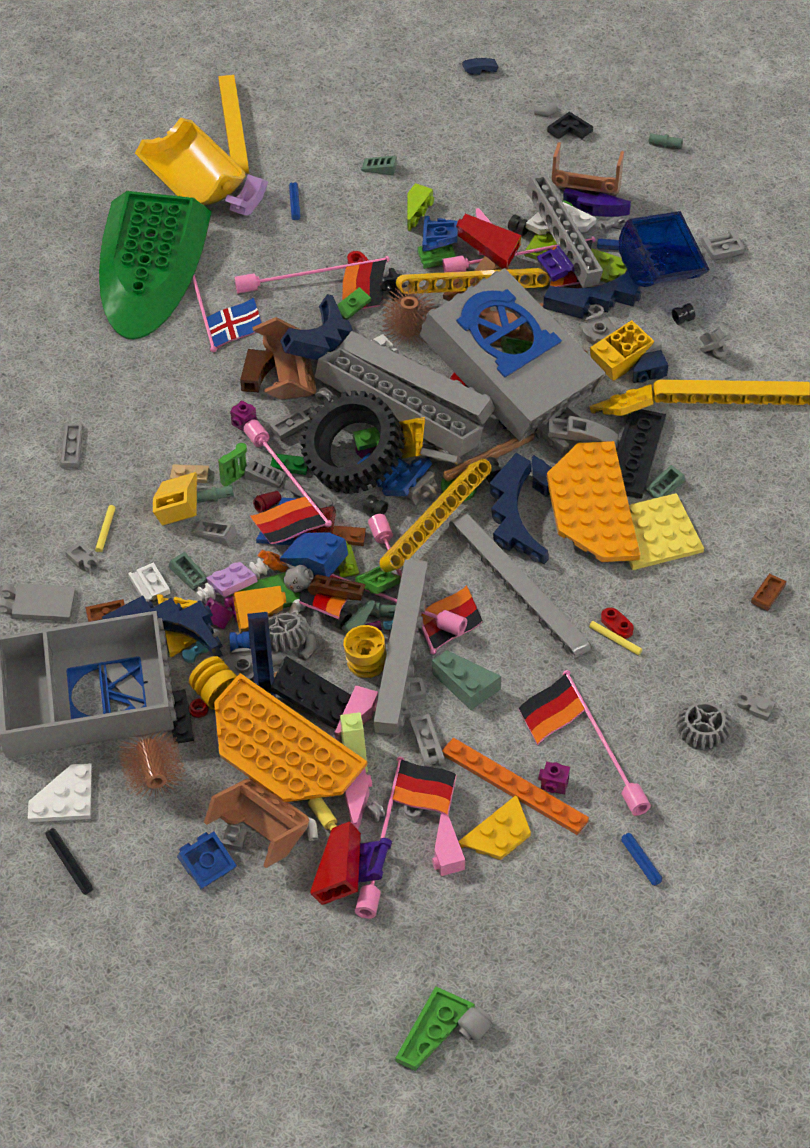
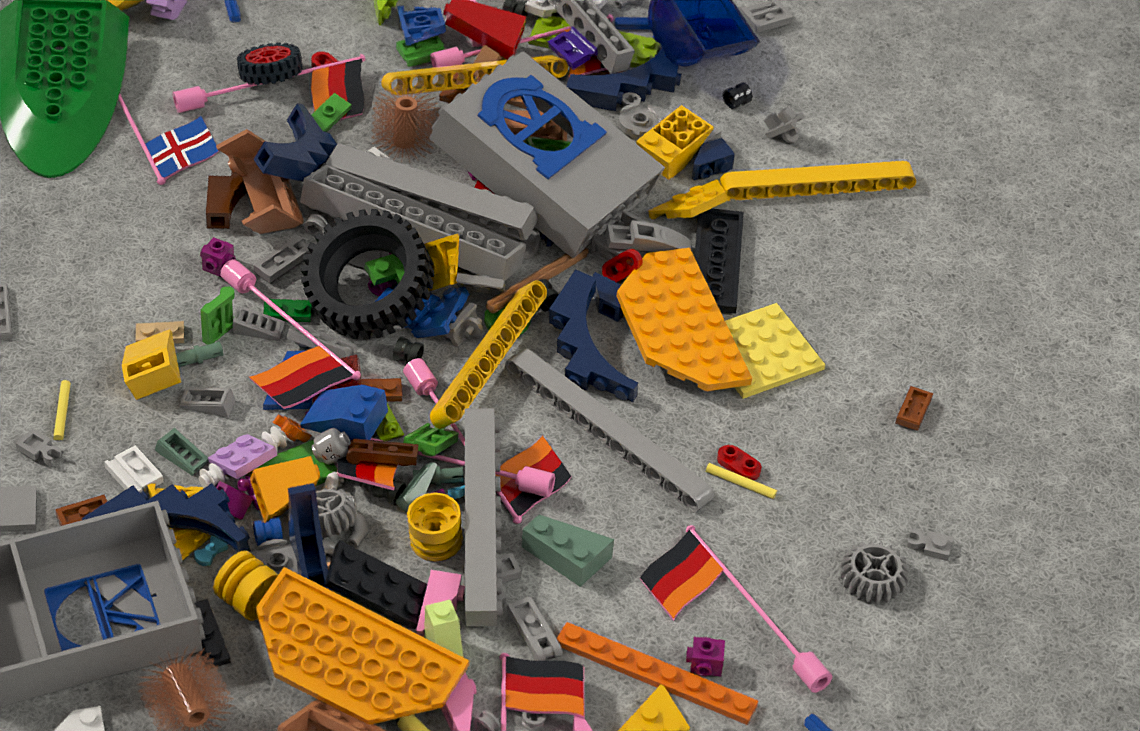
camera: 15 degrees left, 5 degrees down
red plate [189,698,209,718] -> none
dark red cone [253,491,282,512] -> none
black hips [379,268,408,301] -> none
sand green slope [645,465,685,498] -> none
none -> black wheel [237,43,303,85]
none -> red plate [602,249,643,282]

